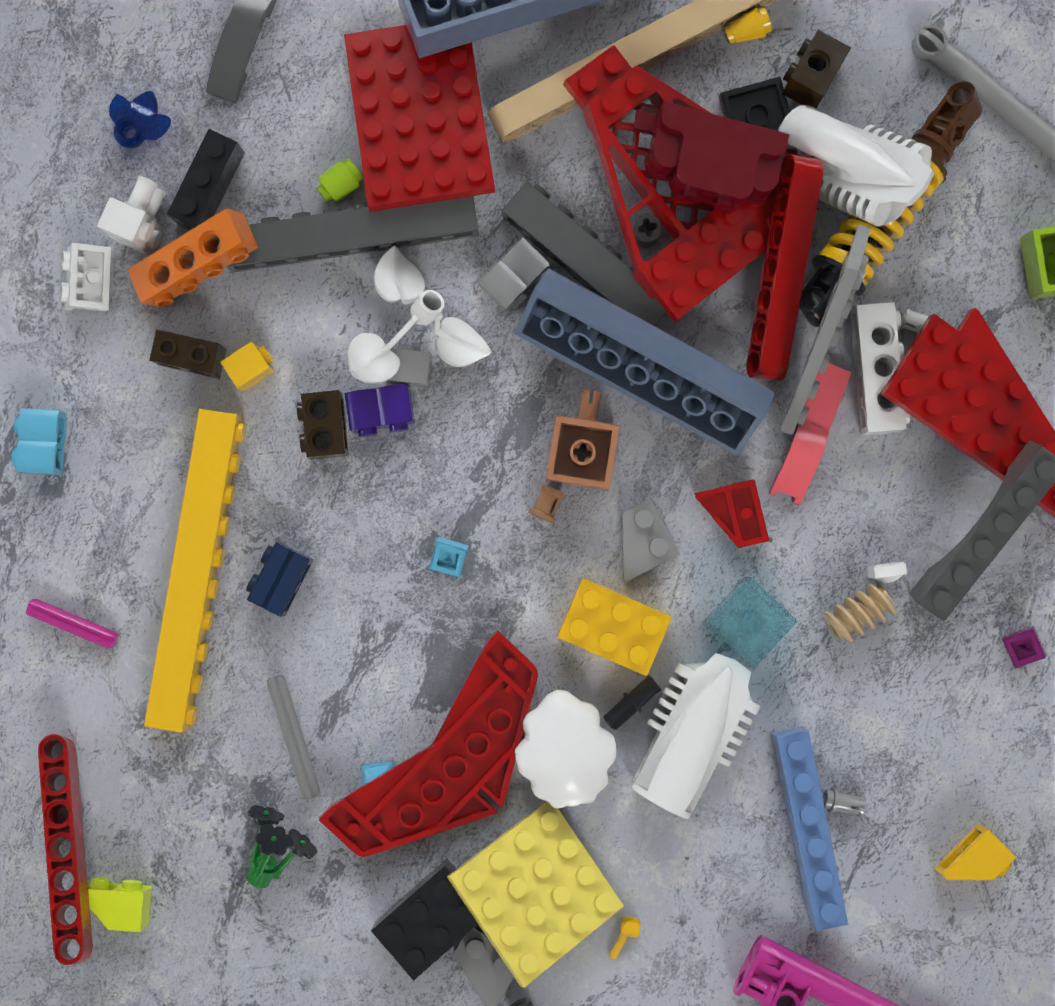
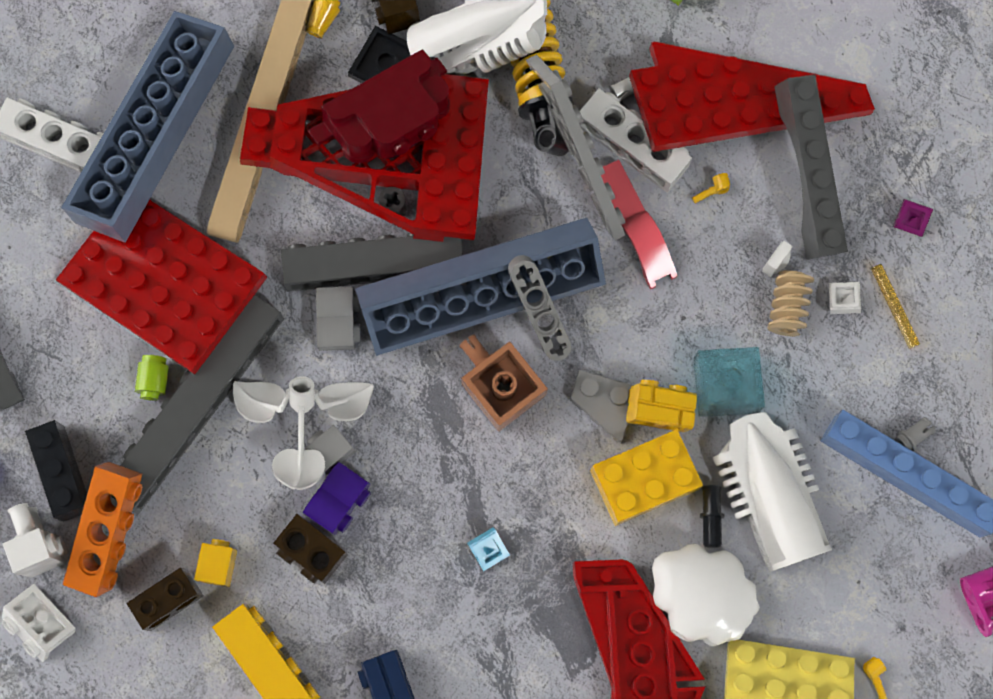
camera: 55 degrees left, 10 degrees down
medium nougat bush [528,483,567,524] -> none
red wing [694,479,770,548] -> none
red beam [746,154,823,381] -> none
none -> light grey beam [508,255,572,361]
none -> yellow brick [626,380,697,433]
none -> yellow hand [692,173,730,204]
none -> white tile [829,282,861,314]
none -> clear yellow bar [871,264,920,349]

